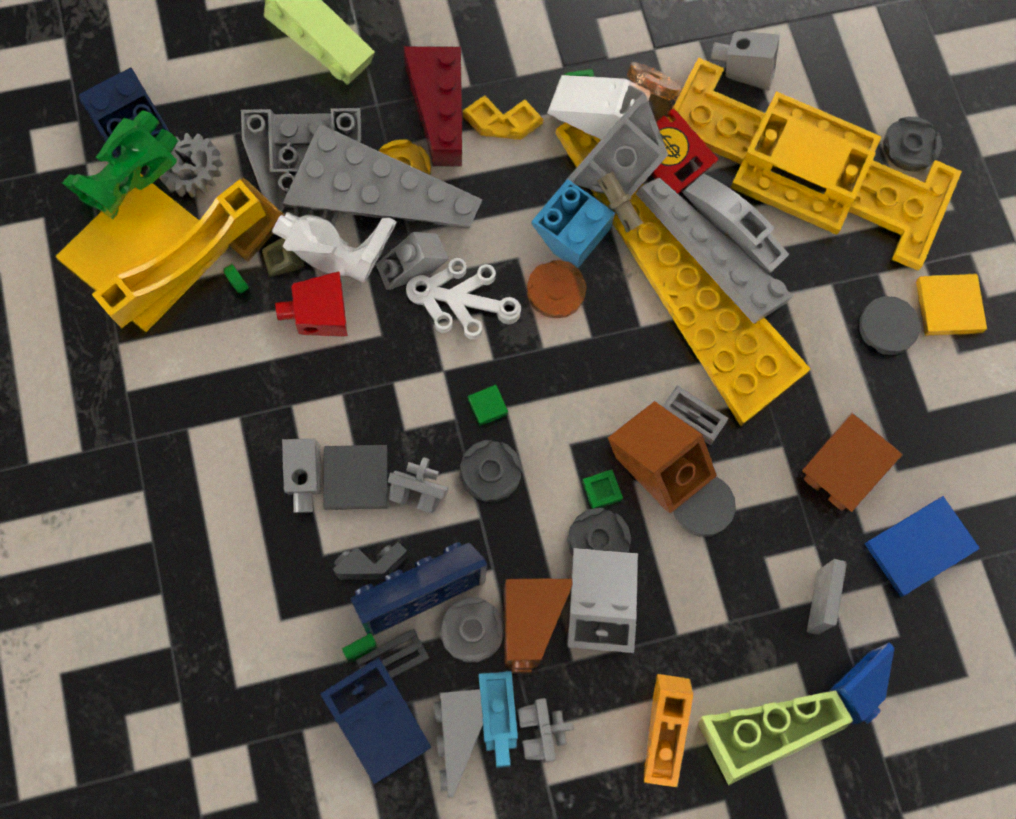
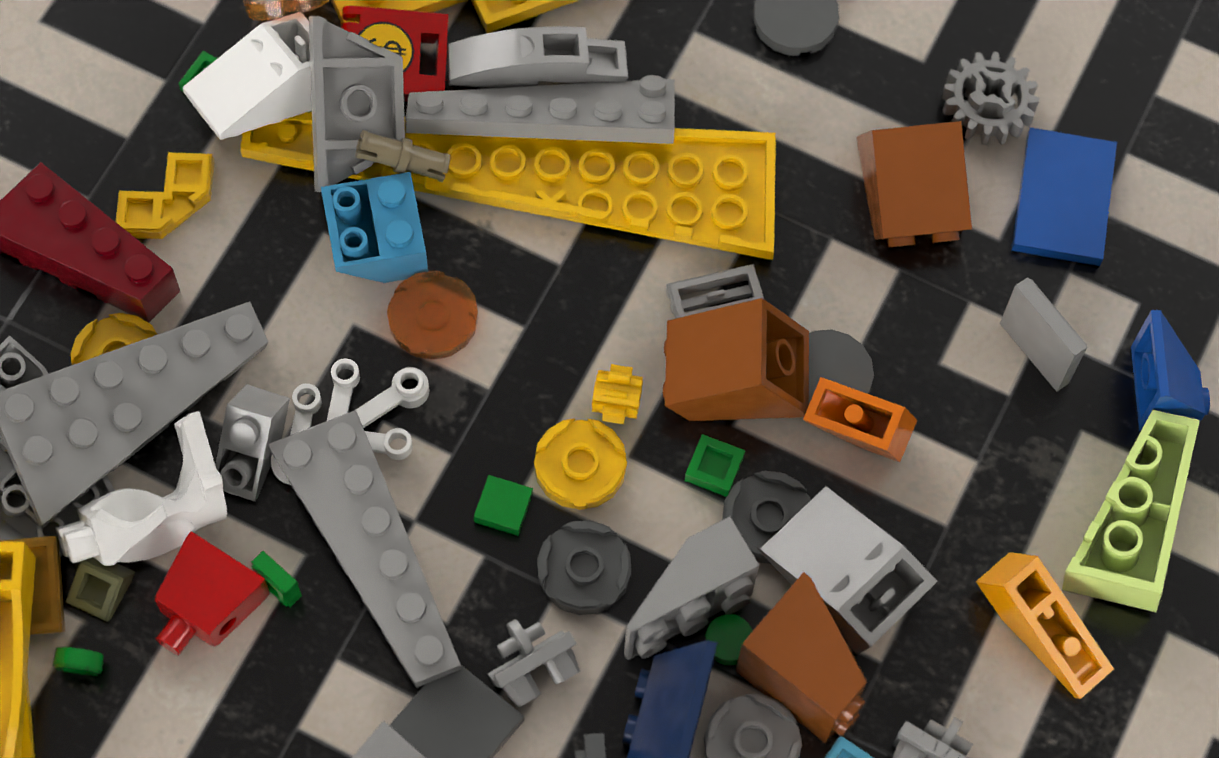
camera: 45 degrees left, 5 degrees down
none -> green tile [251,551,302,607]
none -> light grey wing [269,410,461,688]
none -> yellow tile [534,418,627,510]
none -> yellow gear [592,364,643,424]
none -> light grey slope [624,517,759,660]
none -> green tile [705,614,753,665]
none -> orange slope [803,377,917,462]
none -> light grey gear [941,52,1039,145]

